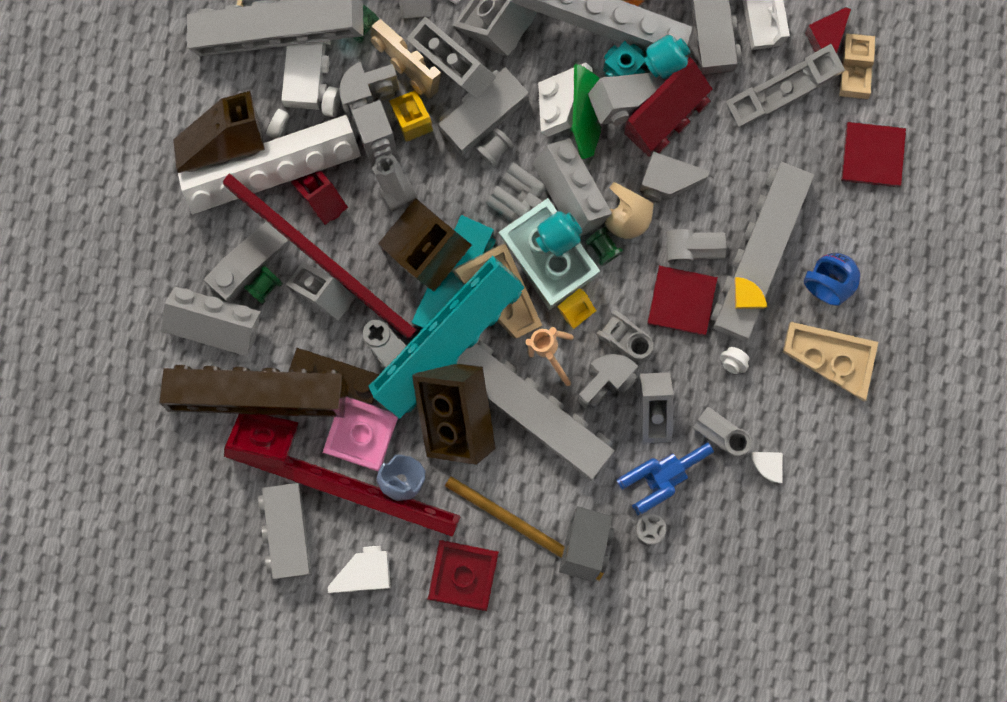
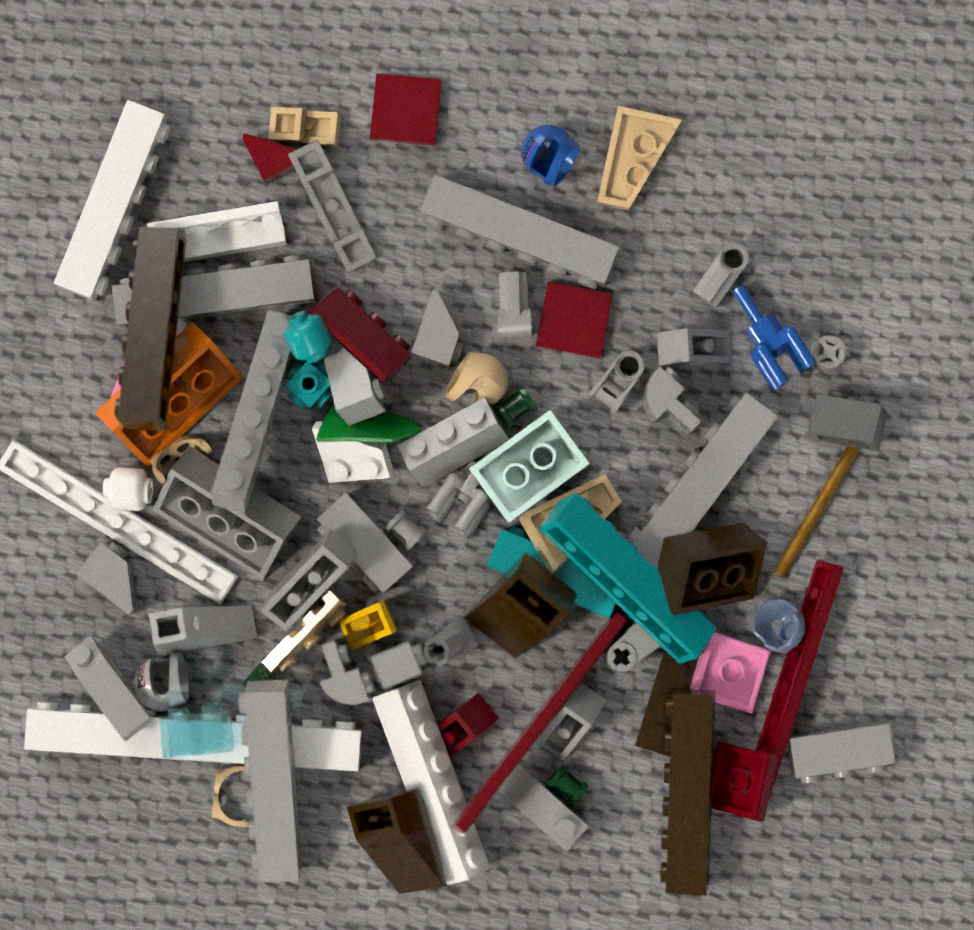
camera: 90 degrees left, 5 degrees up
light grey brick [161,287,261,356] -> none
white tile [266,109,289,139] -> none
white tile [322,86,341,117] -> none
white slope [328,546,391,593] -> none
dark red tile [427,540,499,611] -> none
light nougat plant [526,327,574,386] -> none
teal head [536,211,583,256] -> none
yellow plate [557,288,596,329] -> none
white plate [720,347,749,374] -> none
yellow tile [734,277,767,309] -> none
white tile [751,452,783,483] -> none

